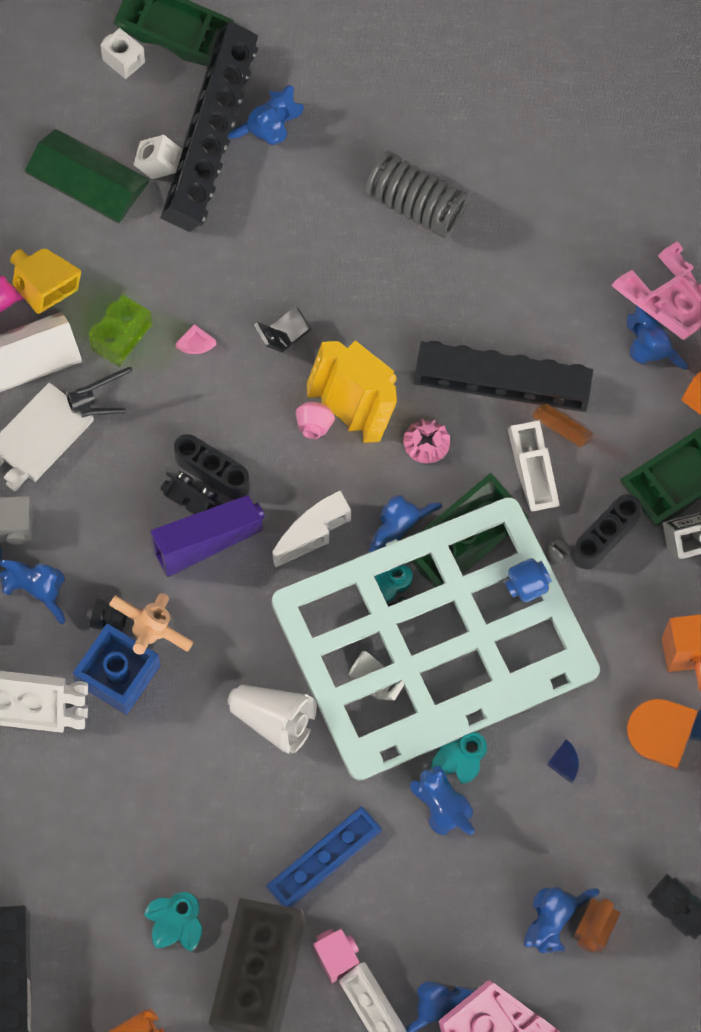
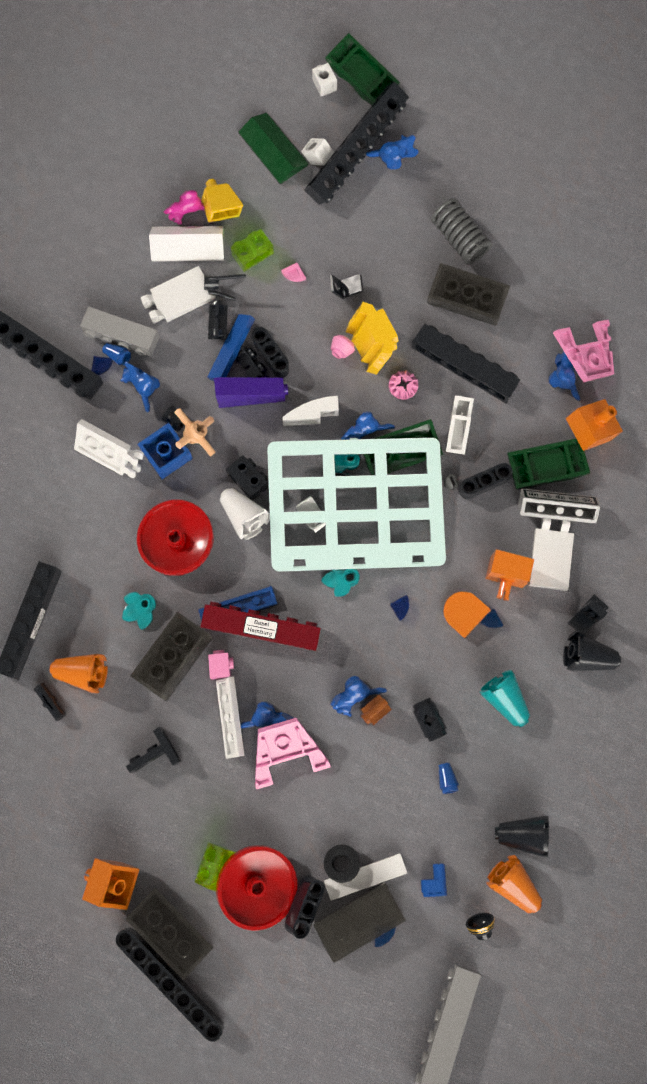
camera: 25 degrees right, 10 degrees up
blue animal [409,766,475,835] -> none
blue head [505,558,552,602] -> none
clear orange tile [532,403,594,448] -> none
none -> red dish [137,500,214,576]
none -> dark red brick [200,601,321,651]
none -> blue tile [207,314,255,381]
none -> black hinge [208,300,228,340]
none -> black brick [226,455,269,501]
none -> clear smoke brick [427,263,510,326]

